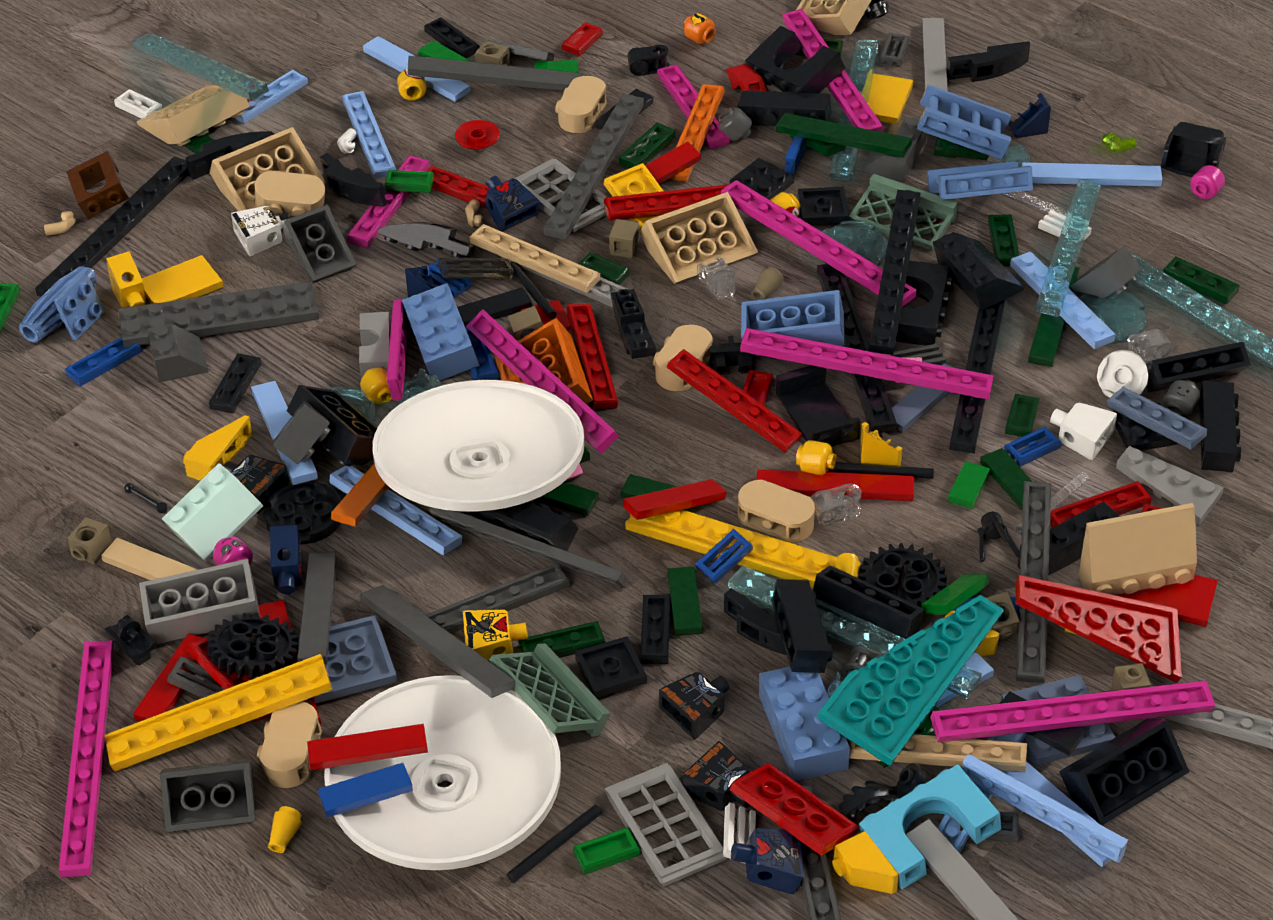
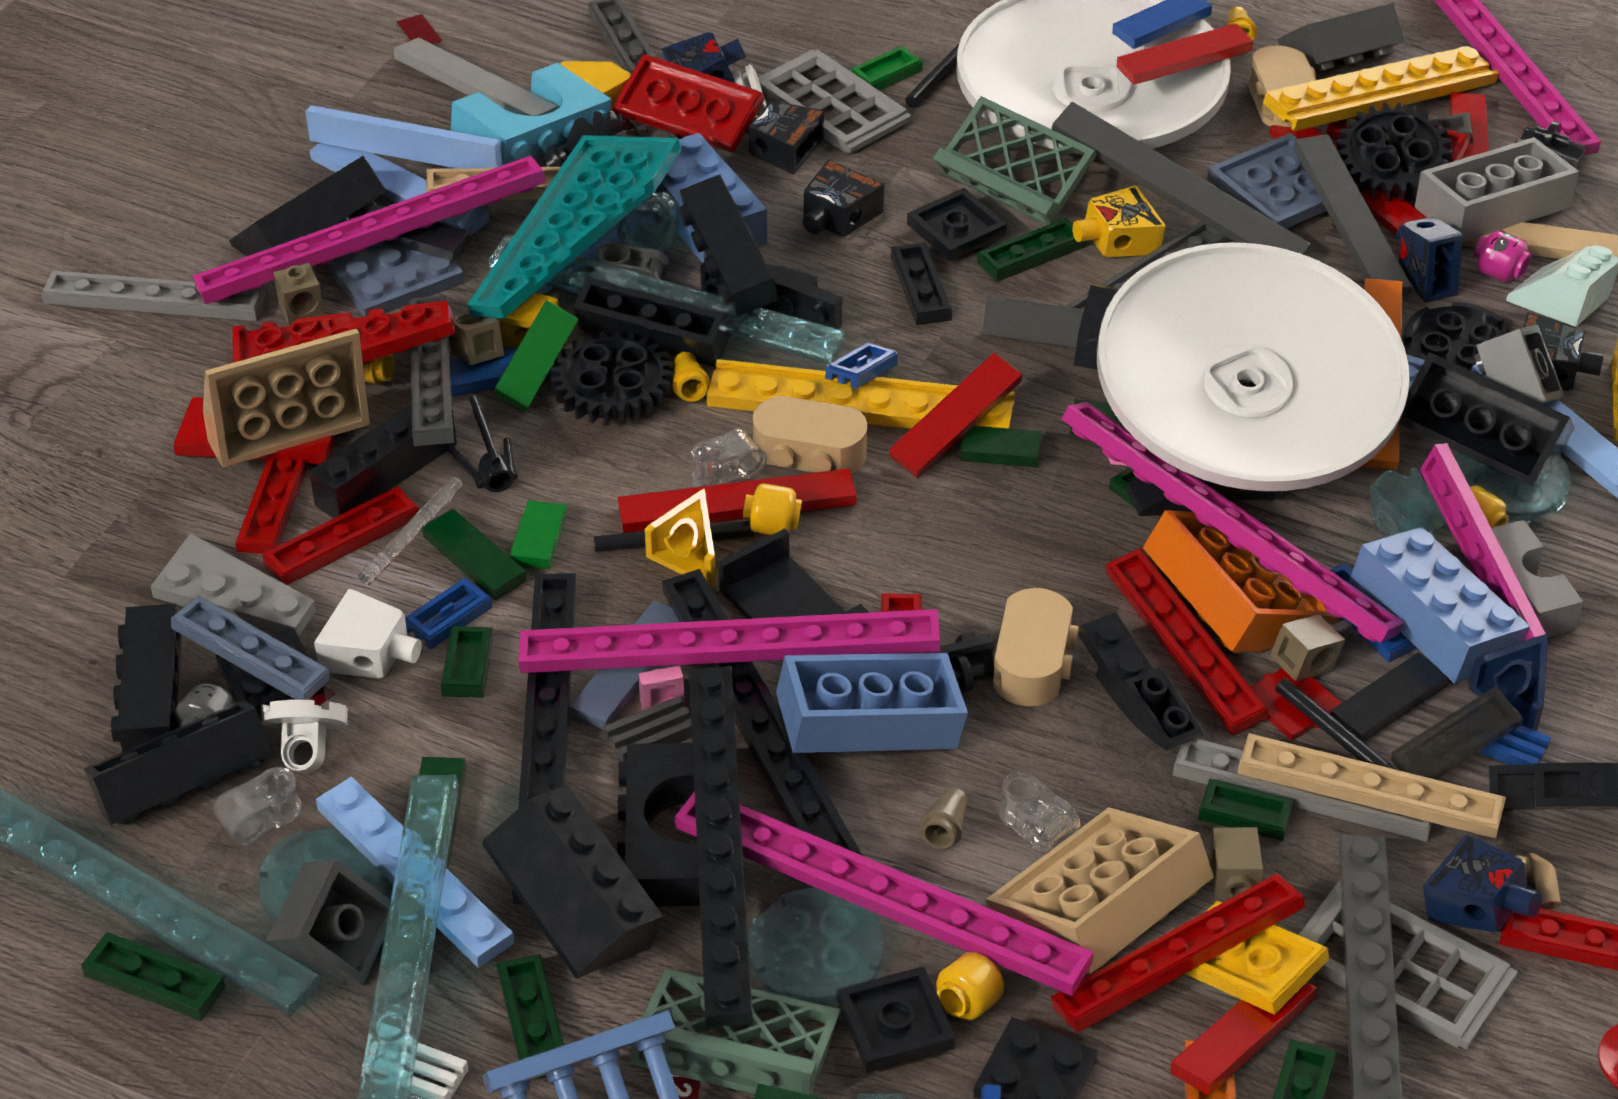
camera: 165 degrees right, 0 degrees up
red tile [667,349,802,453] -> none
dark green tile [667,567,702,636] -> none

